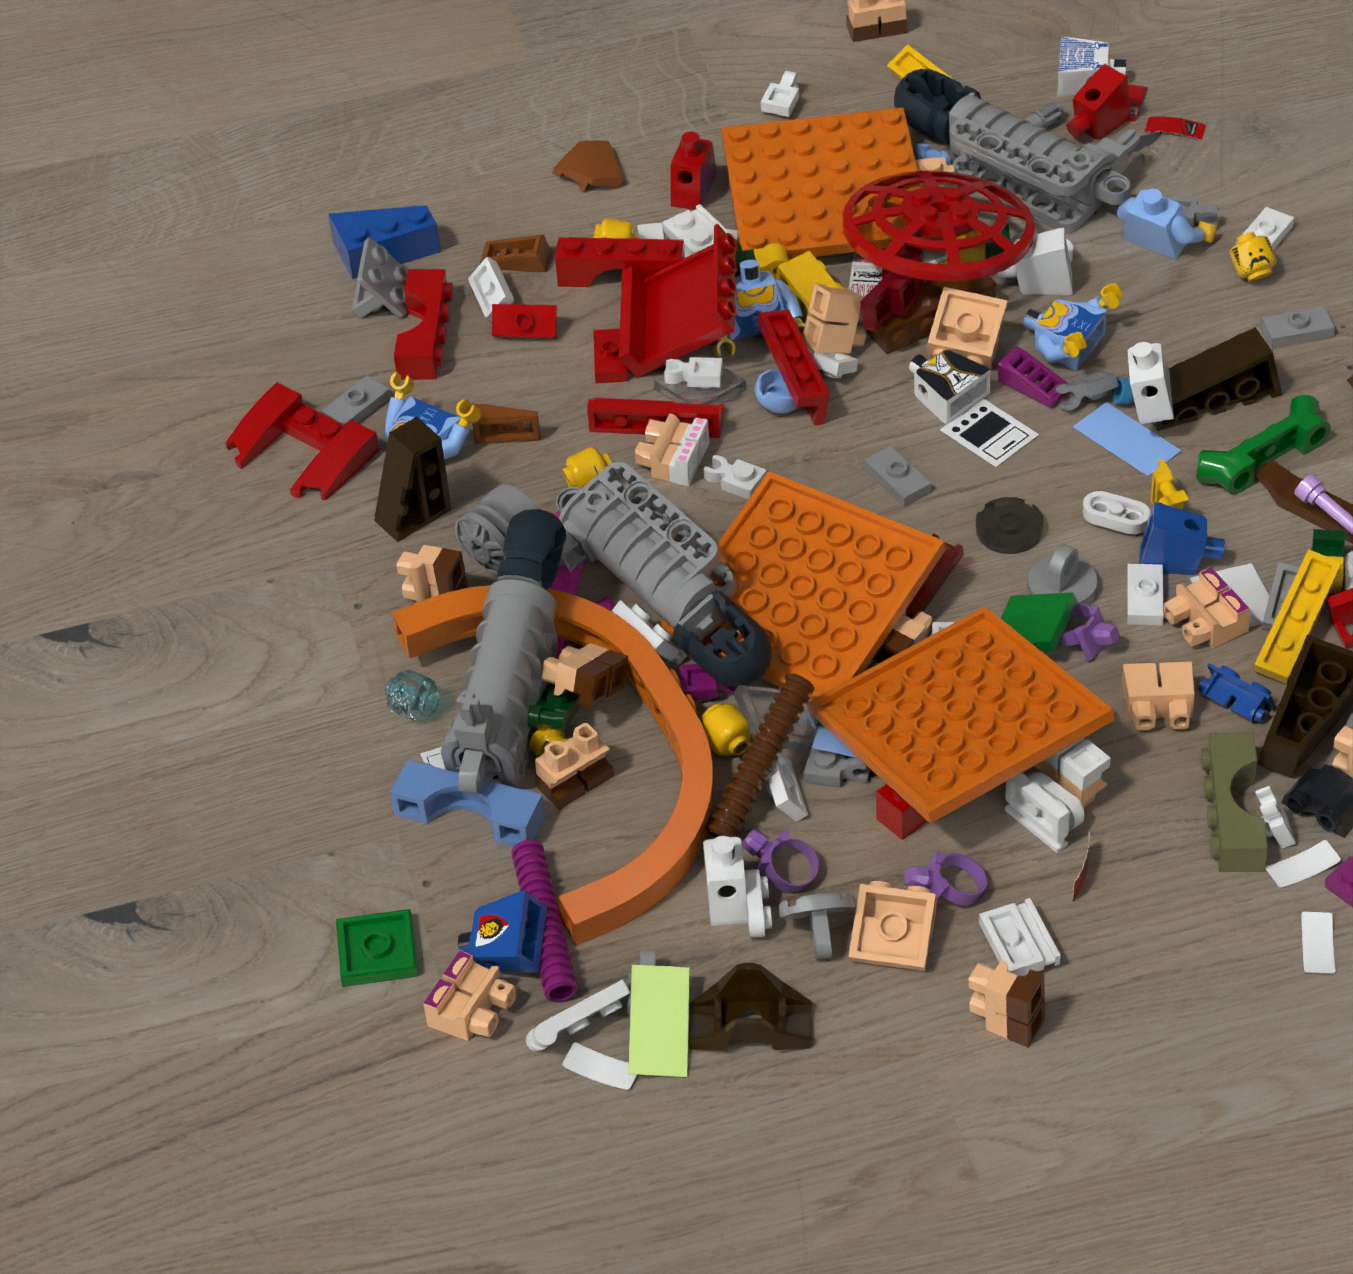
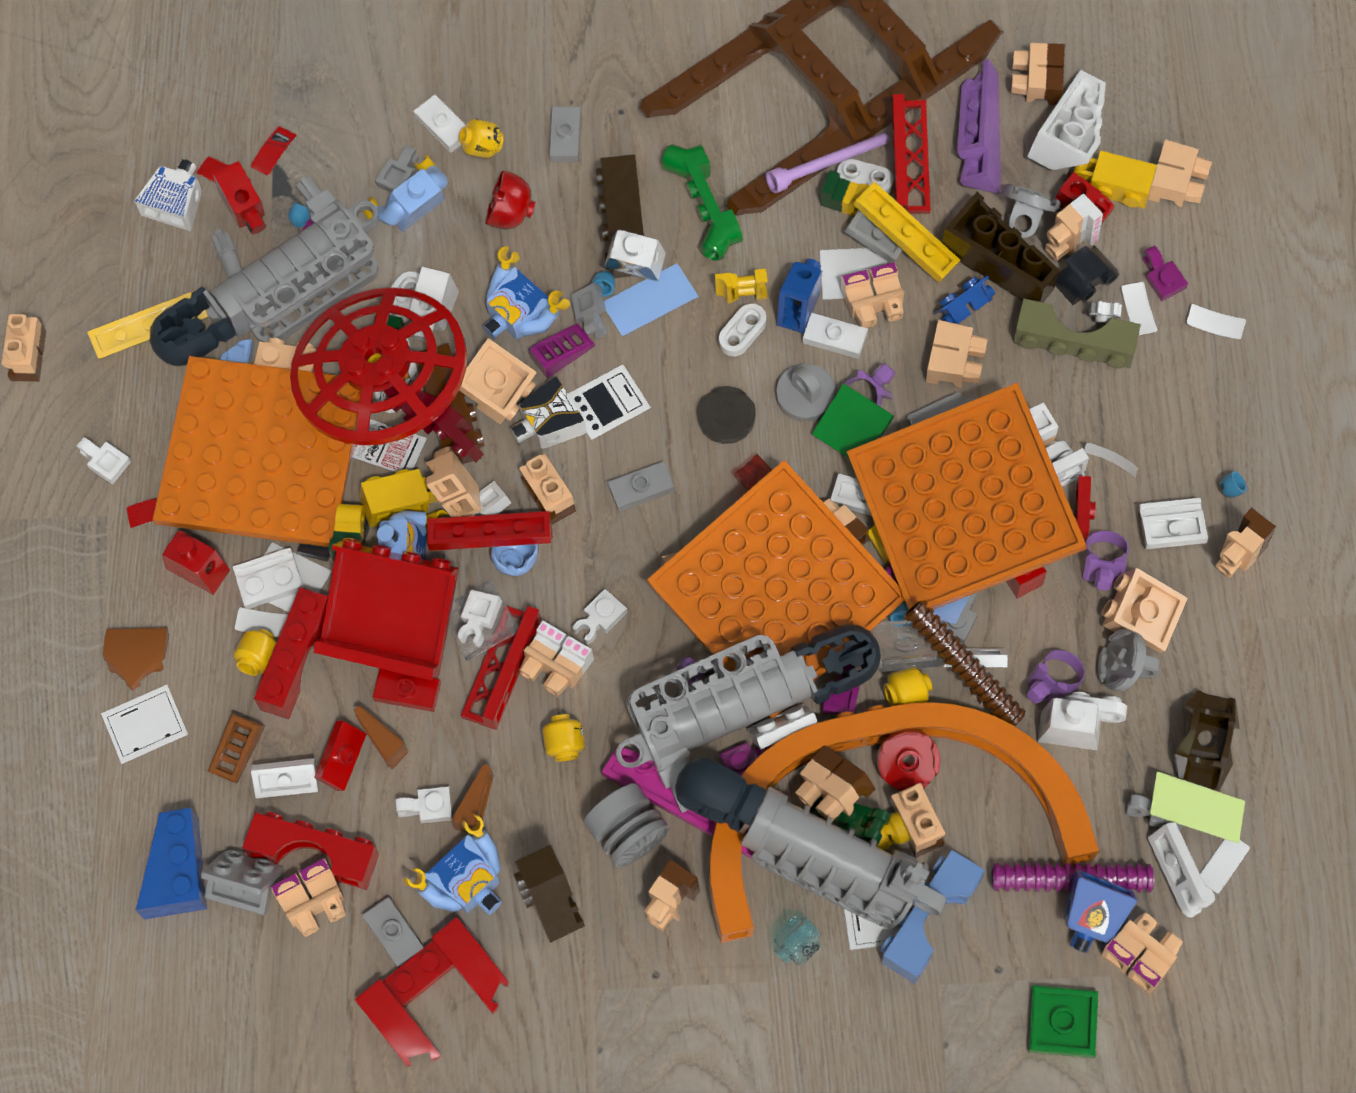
camera: 75 degrees left, 20 degrees up
none -> white sticker [101,685,188,764]
none -> light nougat hips [270,858,346,937]
none -> dark orange slope [354,706,408,769]
none -> white plate [396,787,452,824]
none -> red cylinder [485,170,536,230]
none -> light nougat hips [519,454,576,525]
none -> red plate [877,729,941,791]
none -> red plate [1075,476,1096,543]
none -> dark azure hinge [1220,471,1247,498]

